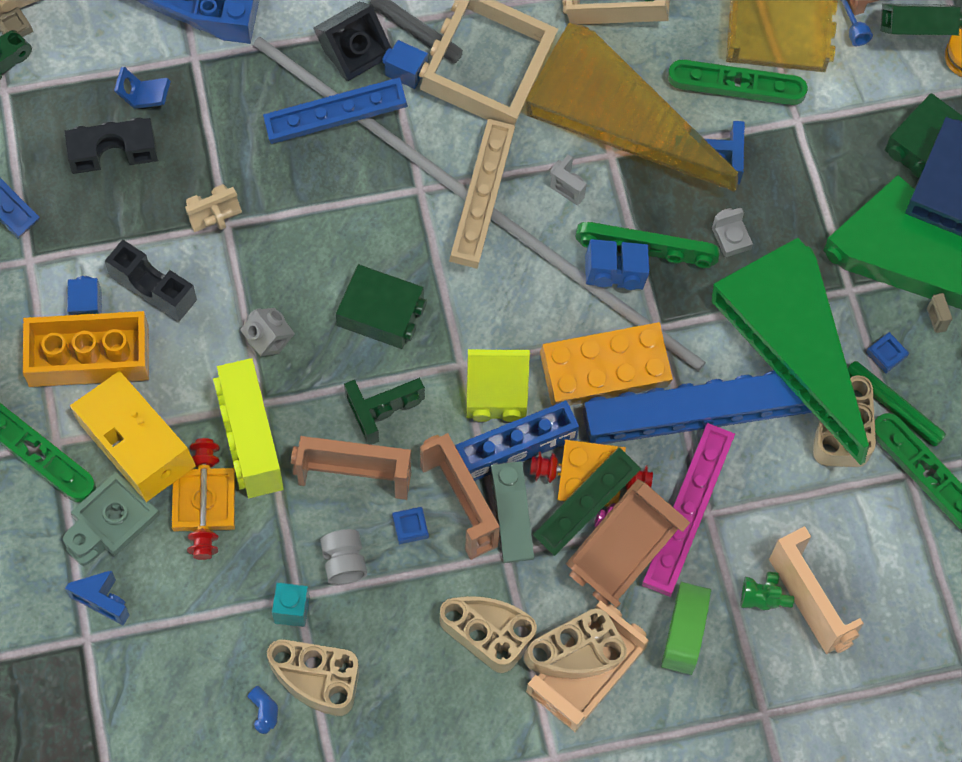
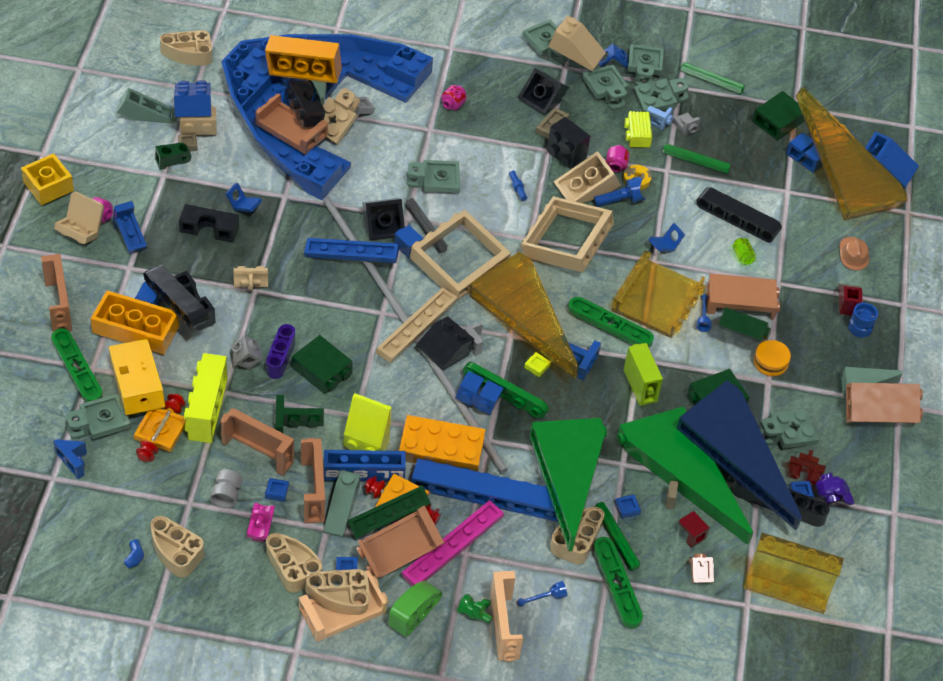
camera: 20 degrees right, 15 degrees down
teal brick [272,583,310,627] -> none
light grey bracket [712,208,753,258] -> none
none -> black beam [143,264,209,329]
none -> dark pink hips [247,503,275,542]
none -> dark purple beam [266,324,295,379]
none -> blue plate [336,557,357,570]
none -> black slope [416,316,474,369]
none -> blue hinge [517,581,568,607]
none -> neon yellow tile [524,352,551,377]
none -> lime brick [623,343,663,406]

